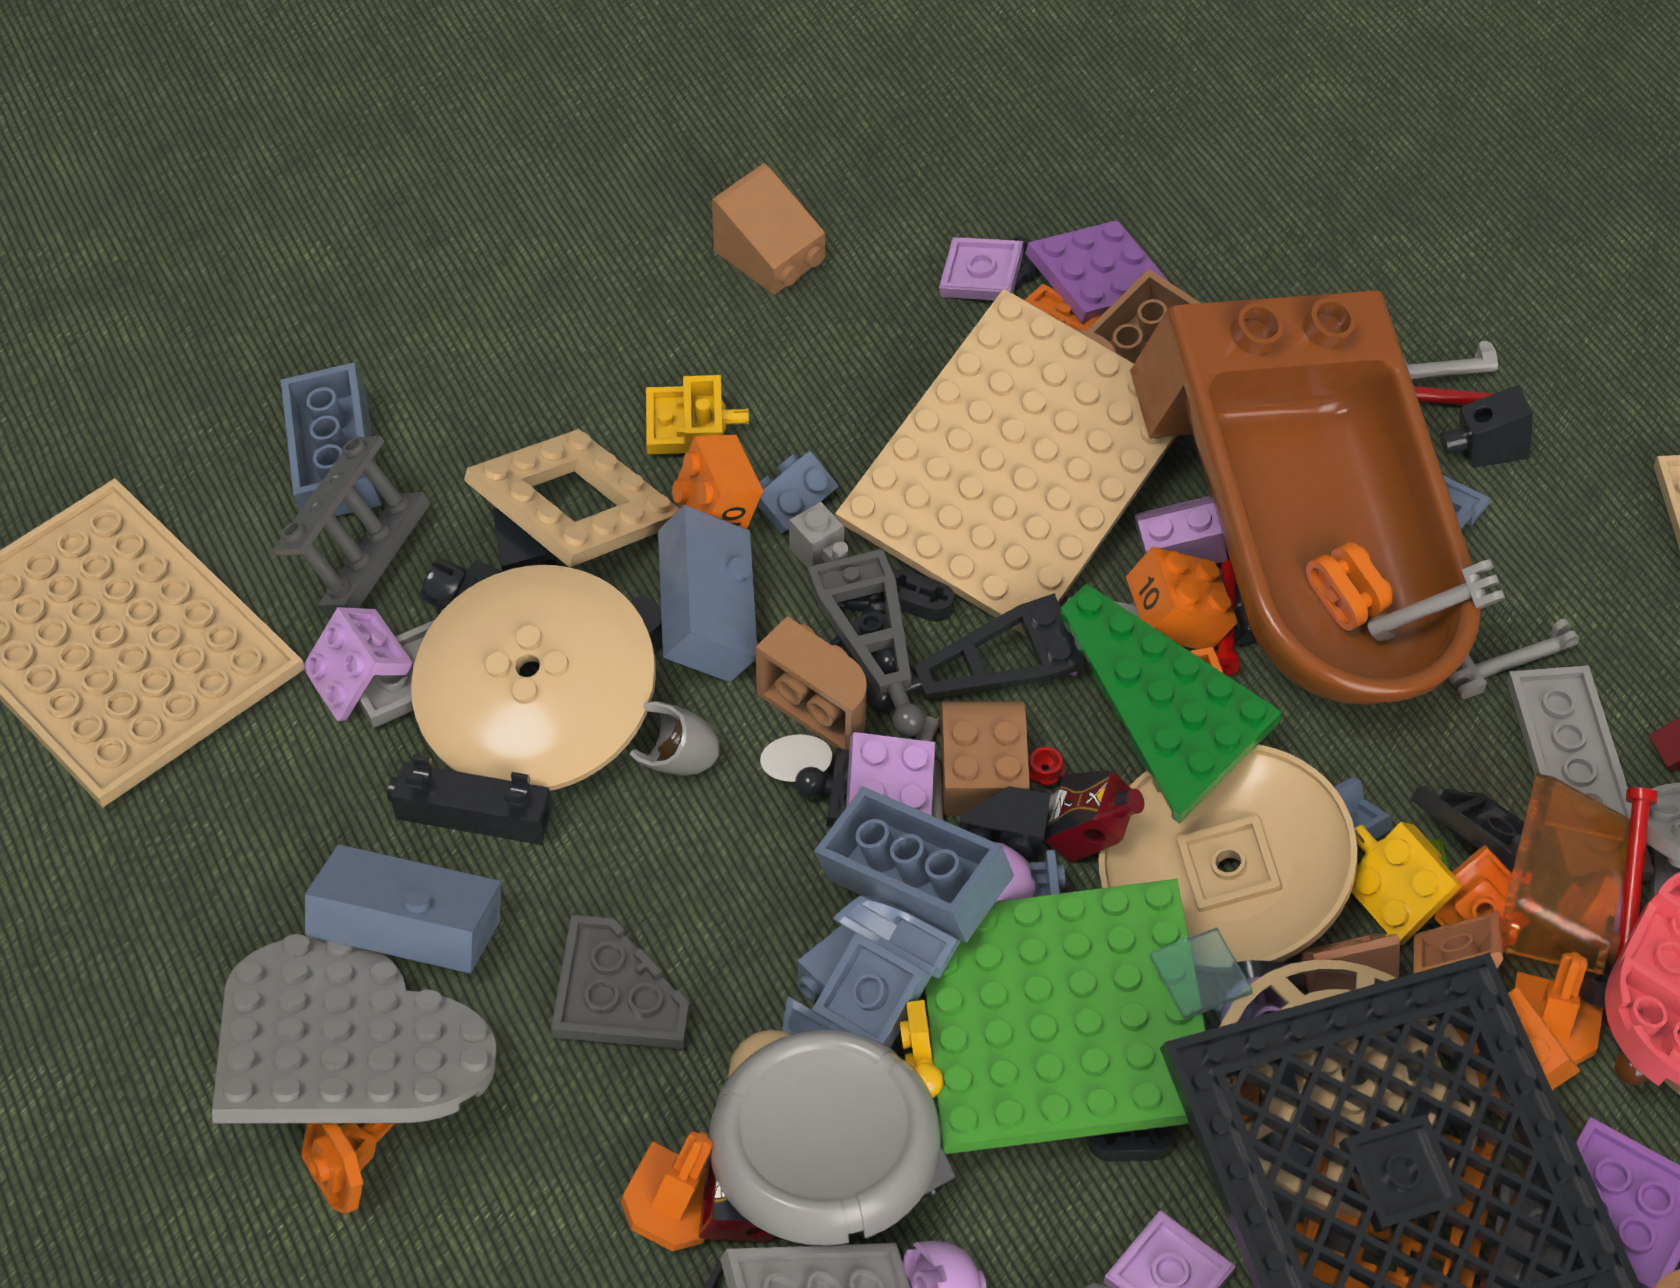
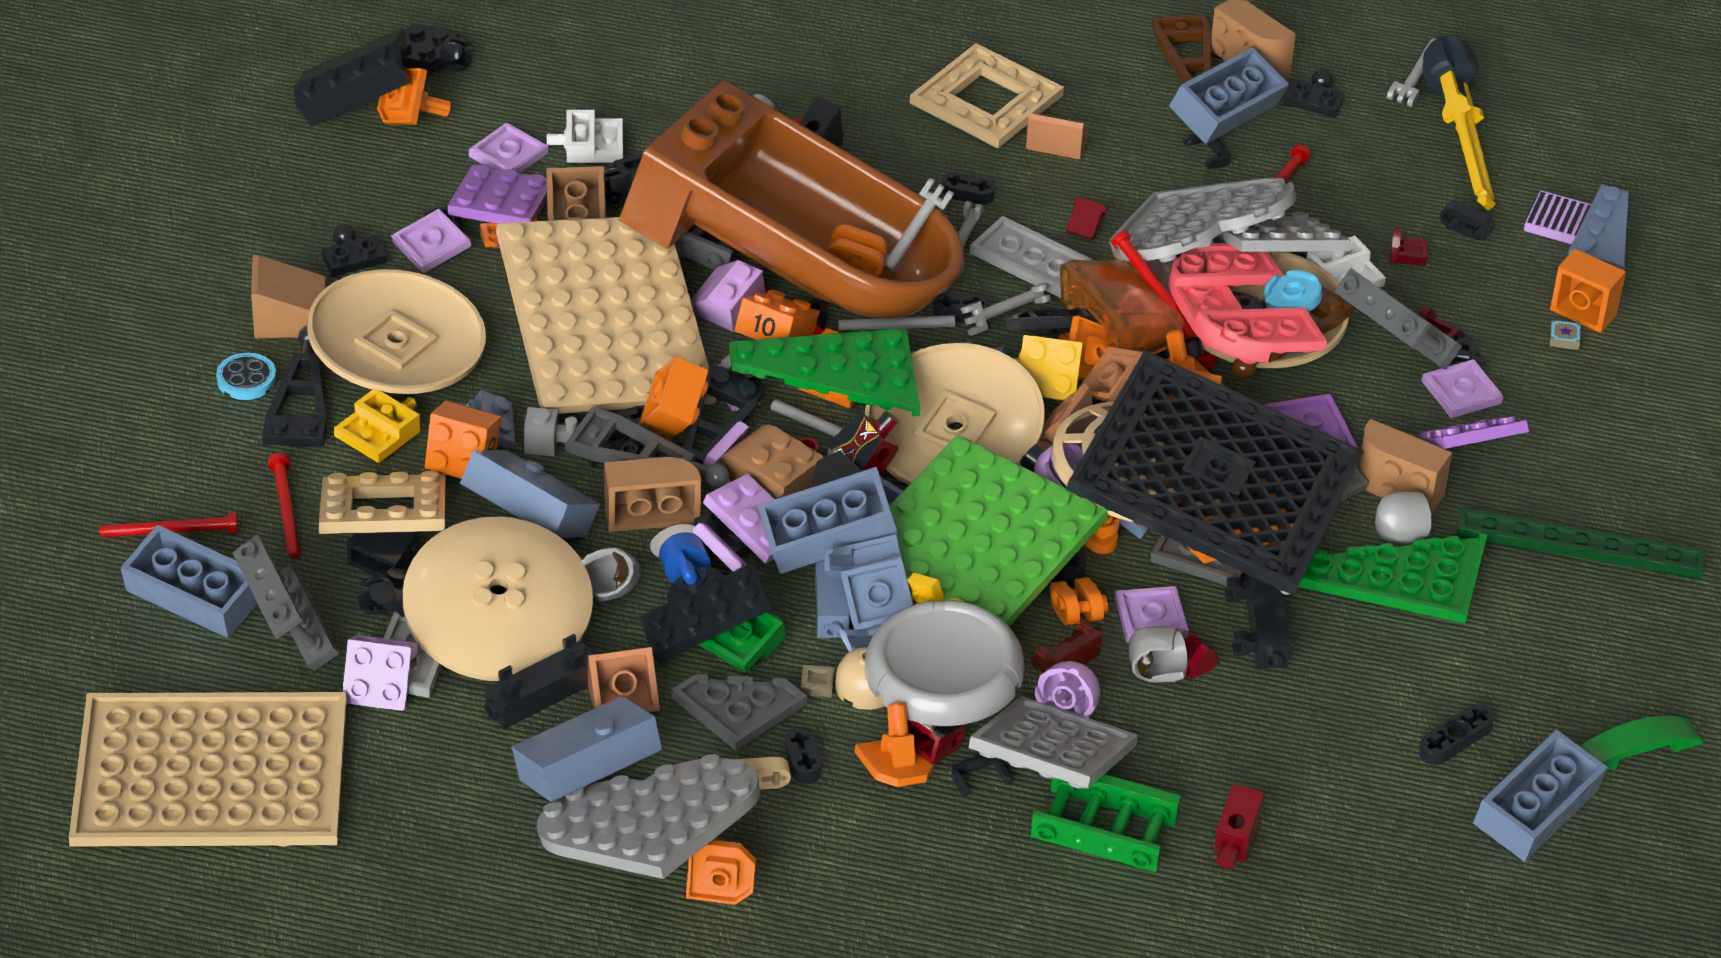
camera: 50 degrees left, 10 degrees down
clear light blue piece [1150,928,1253,1020] -> none
none -> red bar [99,512,238,537]
none -> tile [216,353,277,400]
none -> black plate [262,326,327,447]
none -> red bar [268,453,300,559]
none -> black piece [294,28,410,126]
none -> tan dish [307,269,486,394]
none -> black plate [322,224,387,277]
none -> orange piece [377,68,451,125]
none -> black plate [401,24,473,72]
none -> lavender tile [469,122,548,173]
none -> white plate [547,110,623,163]
none -> nougat slope [588,647,660,712]
none -> orange brick [639,356,709,439]
none -> black plate [639,532,772,663]
none -> lavender tile [692,523,747,572]
none -> green plate [698,612,786,673]
none -> lavender tile [703,421,749,466]
none -> tan beam [741,757,791,790]
none -> light grey bar [771,399,843,437]
none -> black beam [785,728,821,784]
none -> dark tan tile [800,665,835,698]
none -> light grey bar [838,315,955,332]
none -> black beam [933,293,989,322]
none -> black beam [942,172,995,205]
none -> light grey hinge [961,283,1051,336]
none -> clear red hinge [1031,620,1103,674]
none -> orange brick [1050,577,1108,626]

